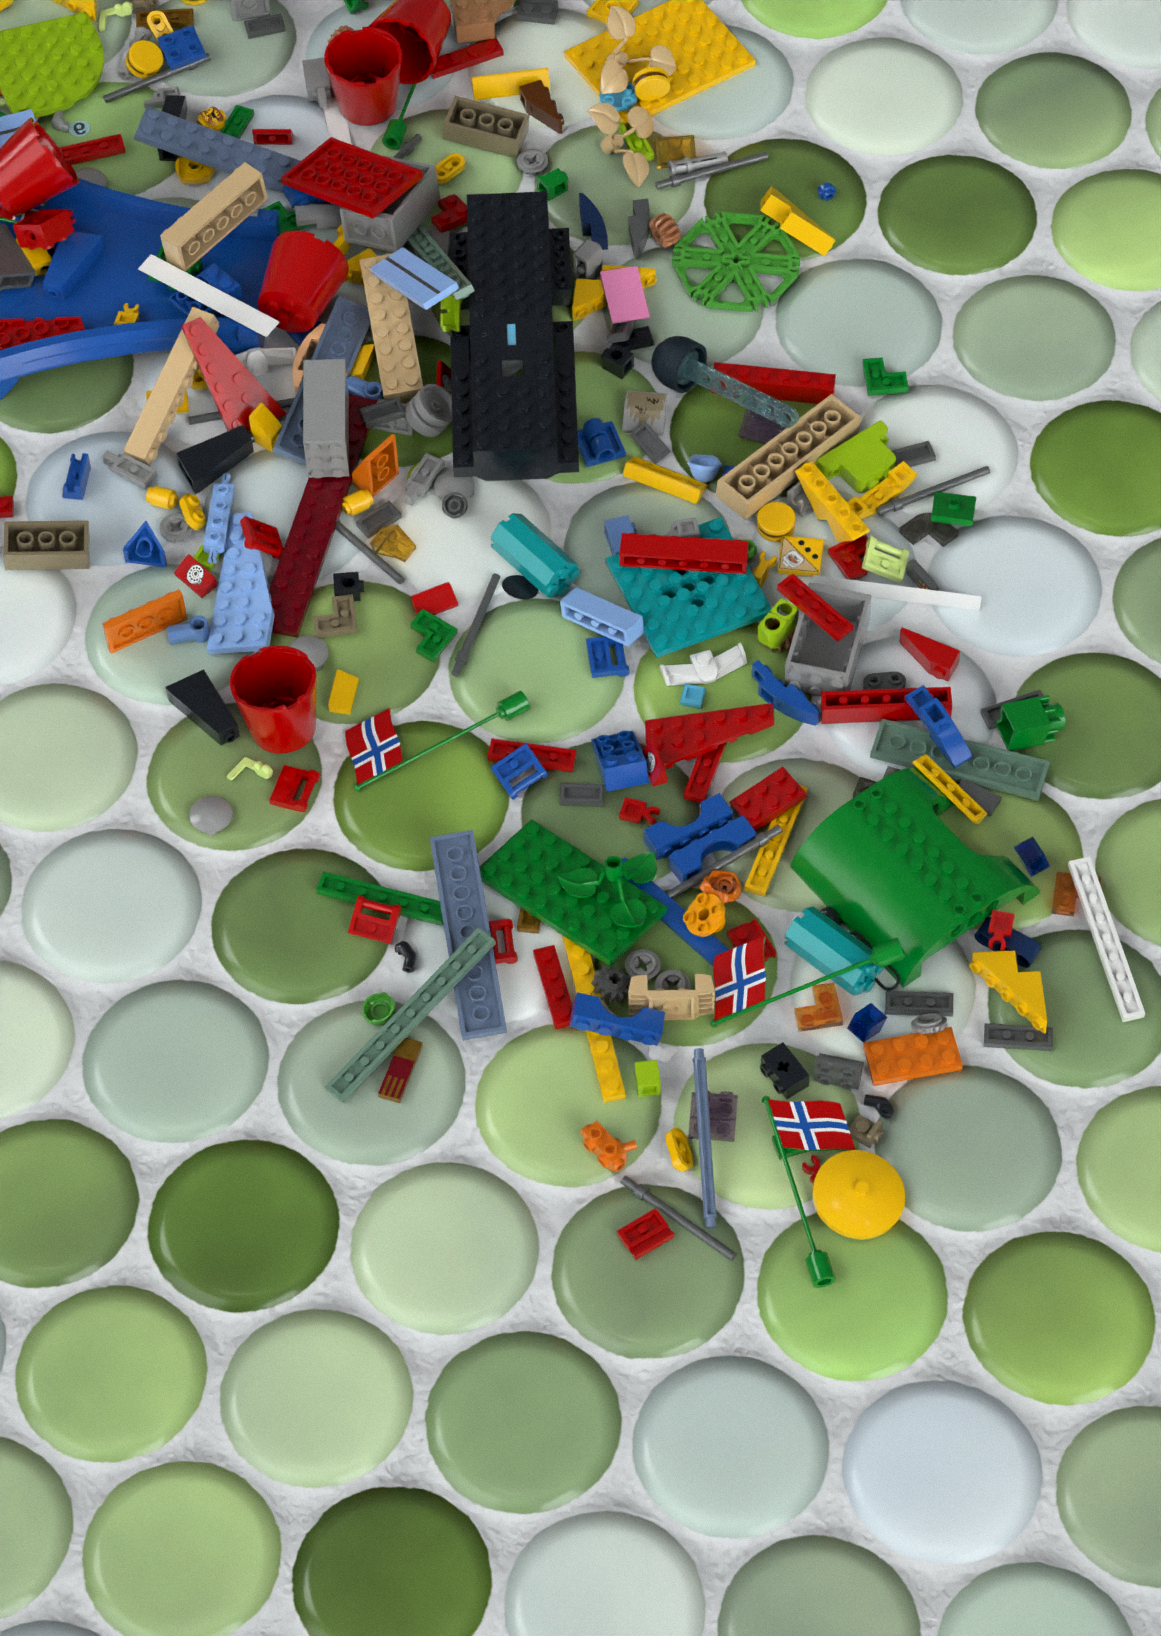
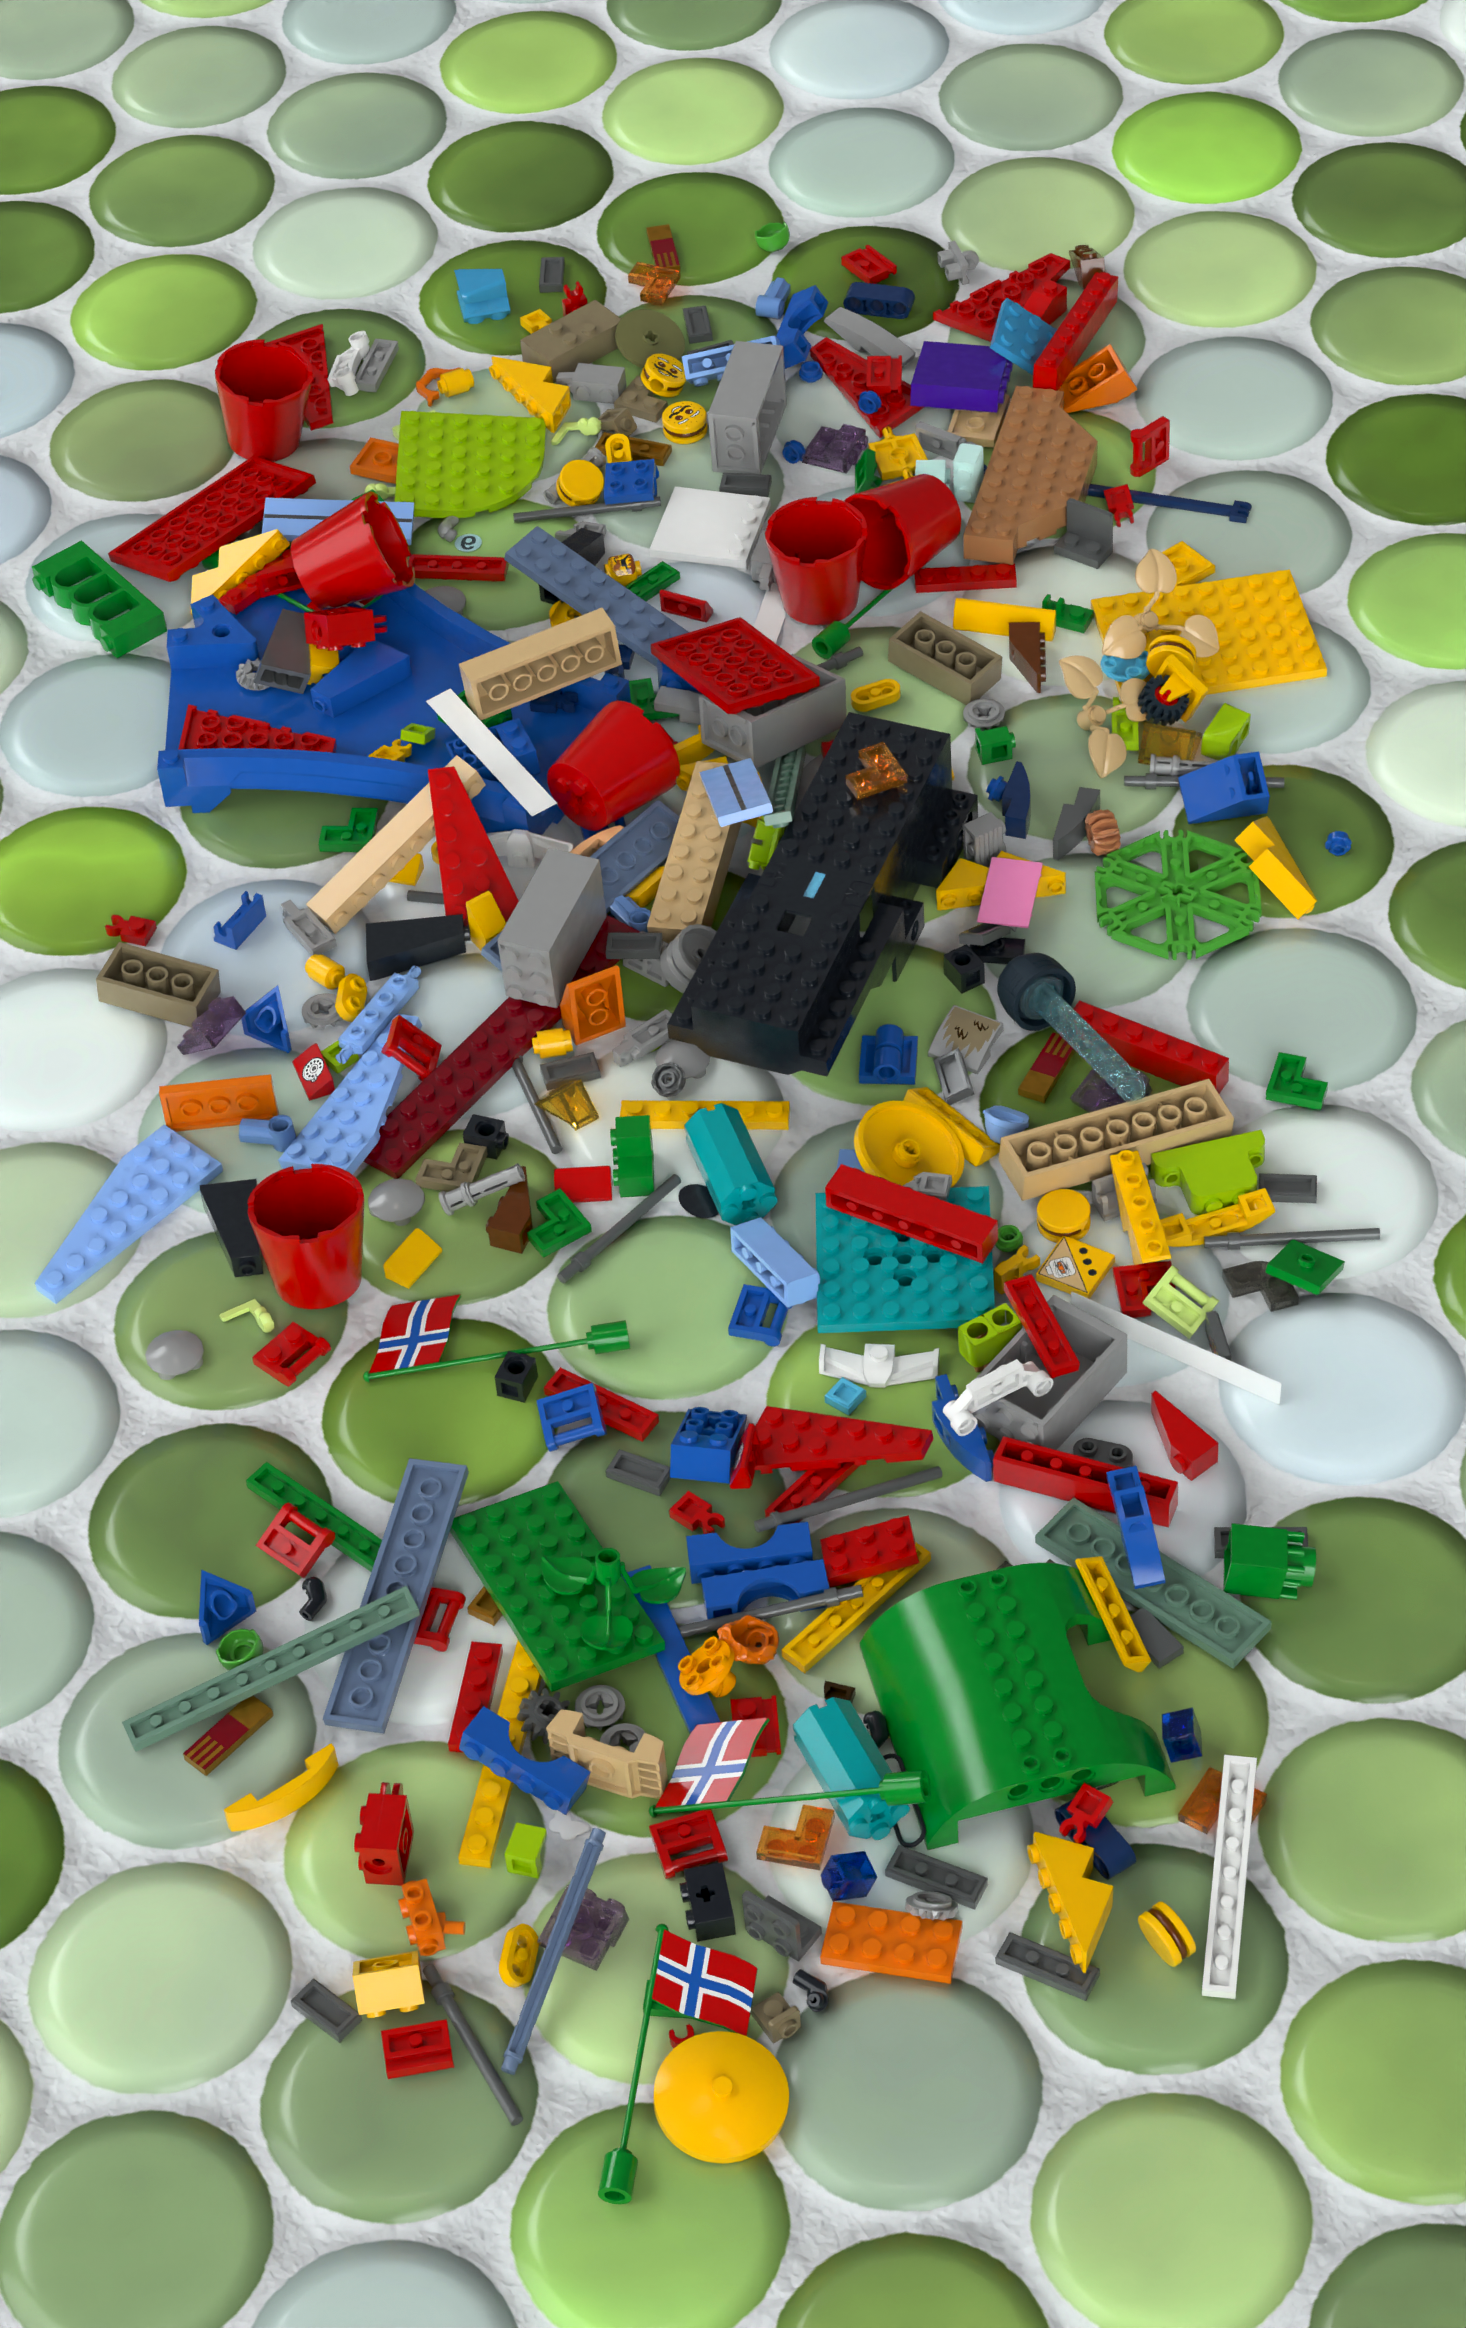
camera: 25 degrees right, 10 degrees down
none -> light blue wing [35,1124,223,1304]
none -> clear purple plate [177,996,246,1055]
none -> blue slope [199,1570,257,1645]
none -> yellow slope [224,1743,339,1832]
none -> dark grey tile [291,1978,362,2043]
none -> green plate [318,808,379,852]
none -> yellow slope [352,1950,425,2018]
none -> red brick [354,1782,414,1886]
none -> lime tile [400,723,436,745]
none -> light grey pin [439,1163,525,1216]
none -> reddish brown slope [486,1166,533,1254]
none -> black brick [494,1351,538,1403]
none -> dark blue plate [530,689,579,714]
none -> green brick [610,1115,654,1198]
none -> yellow plate [620,1100,790,1130]
none -> white plate [649,486,771,569]
none -> red plate [649,1809,728,1879]
none -> dark grey bar [754,1466,942,1532]
none -> dark brown tile [824,1681,856,1705]
none -> clear orange plate [845,742,907,800]
none -> yellow dish [854,1101,964,1188]
none -> white plate [943,1359,1054,1436]
none -> blue plate [986,776,1008,802]
none -> tile [1018,1032,1078,1103]
none -> green plate [1042,594,1094,633]
none -> plate [1138,654,1209,726]
none -> yellow head [1138,1901,1196,1967]
none -> blue slope [1178,751,1270,824]
none -> lime piece [1201,703,1251,761]

